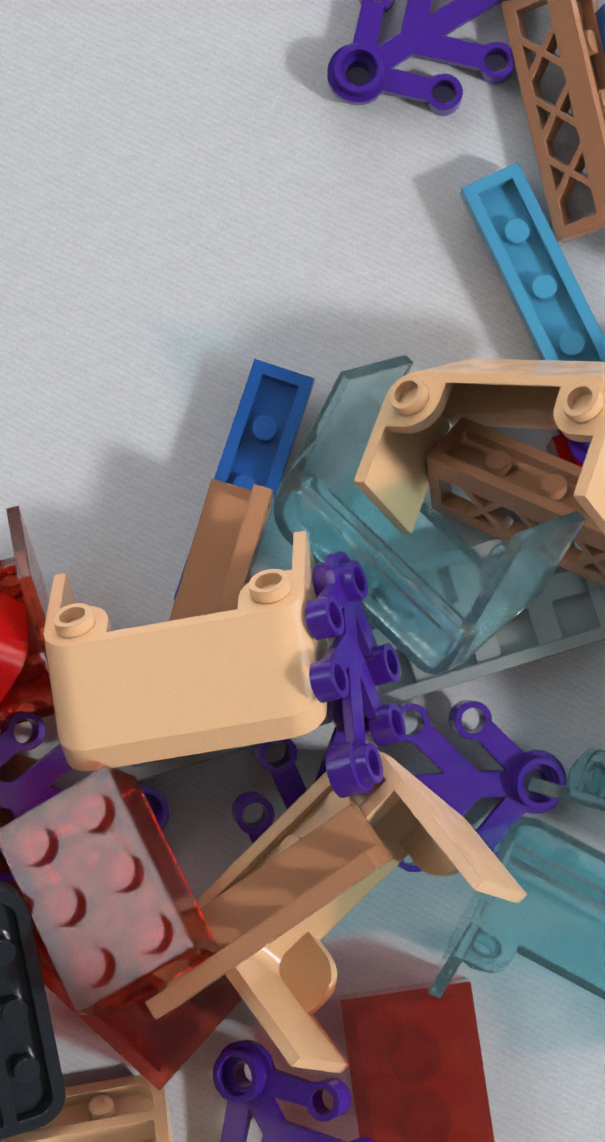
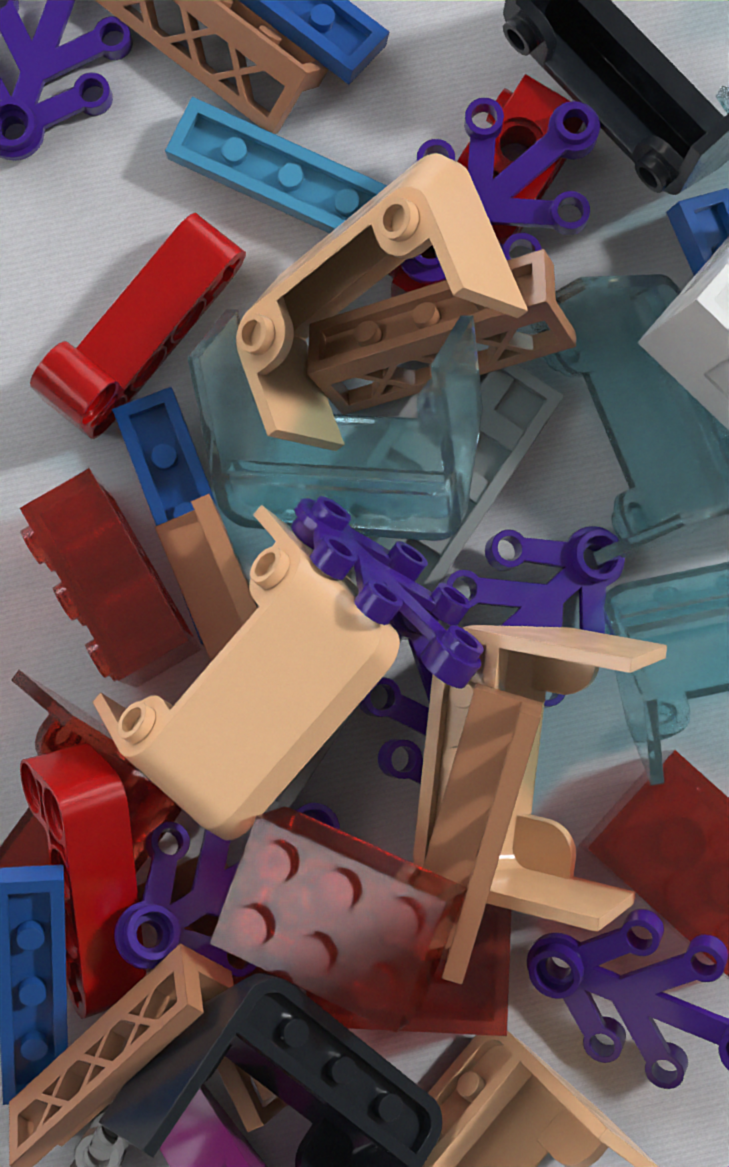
camera: 35 degrees left, 0 degrees up
none -> clear red brick [20,468,202,688]
none -> red beam [30,212,246,439]

